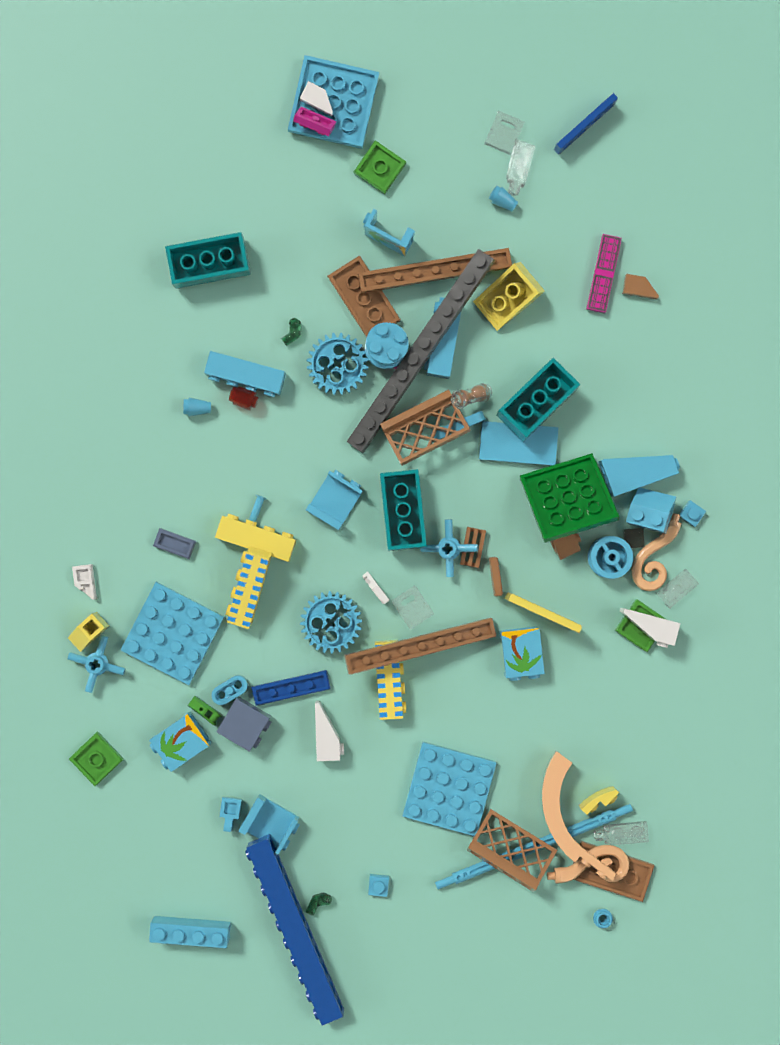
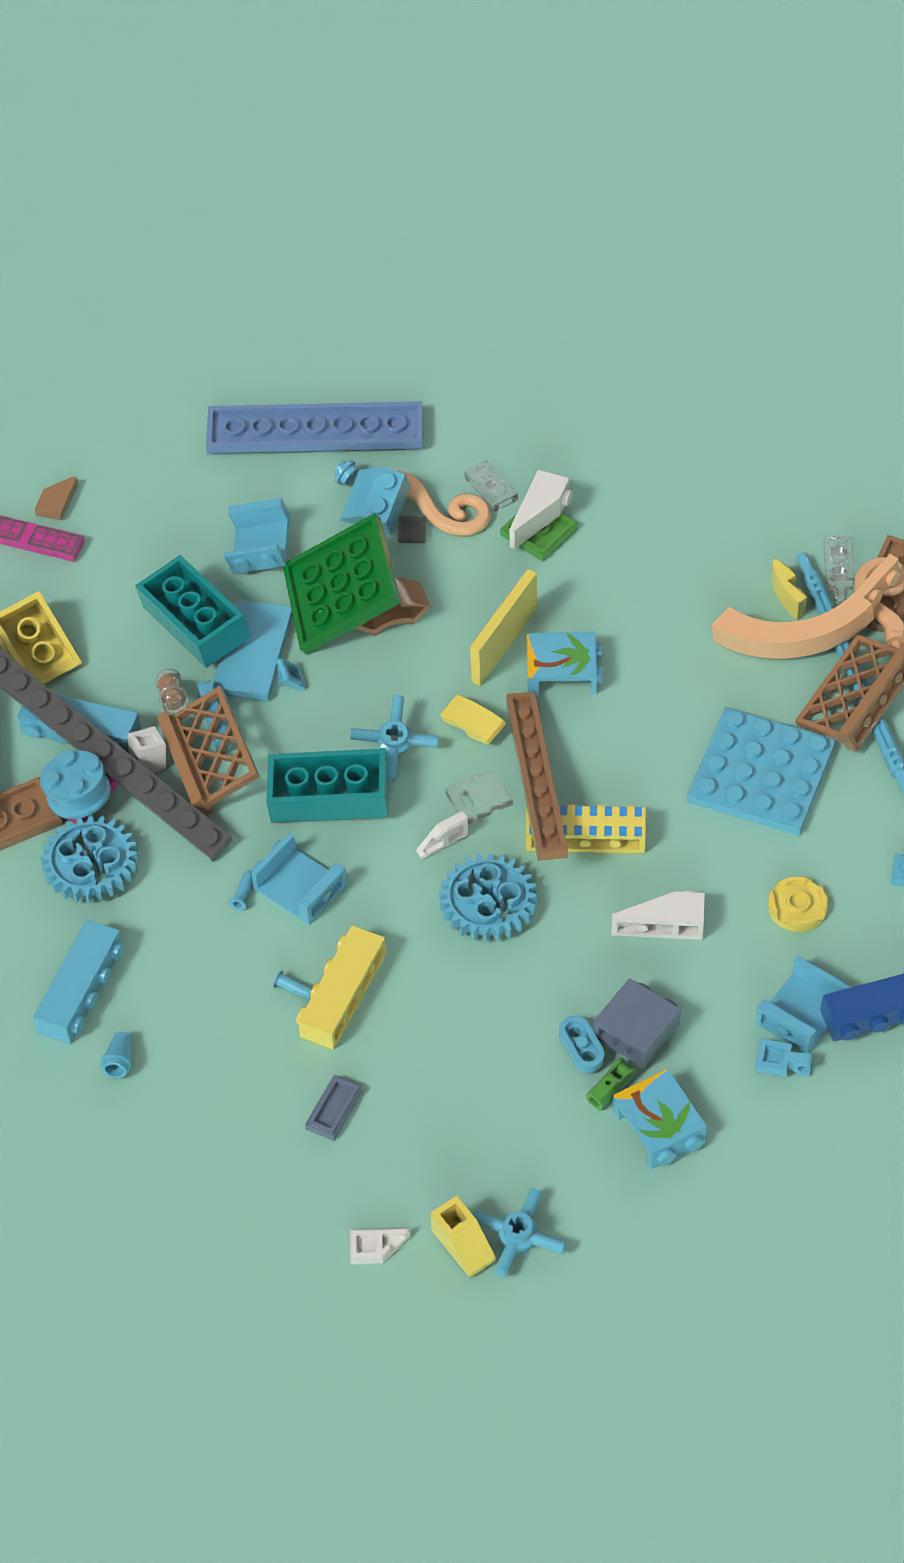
camera: 85 degrees left, 35 degrees down
bright green tile [69,732,124,786] -> none
medium azure plate [121,582,225,685] -> none
light yellow brick [225,546,272,629] -> none
clear red brick [229,386,259,410] -> none
blue tile [251,670,331,706] -> none
clear green arm [281,318,302,346] -> none
medium nougat tile [460,527,486,568] -> none
medium nougat tile [489,557,503,596] -> none
medium azure wheel [588,536,633,579] -> none
medium azure slope [598,455,680,497] -> none
medium azure plate [679,500,706,527] -> none
none -> white panel [128,726,166,773]
none -> medium blue plate [206,401,423,453]
none -> medium azure panel [224,497,290,574]
none -> medium azure piece [229,870,253,910]
none -> medium azure slope [277,658,306,691]
none -> medium azure plate [334,460,359,486]
none -> light yellow slope [440,694,506,745]
none -> light yellow tile [768,876,828,932]

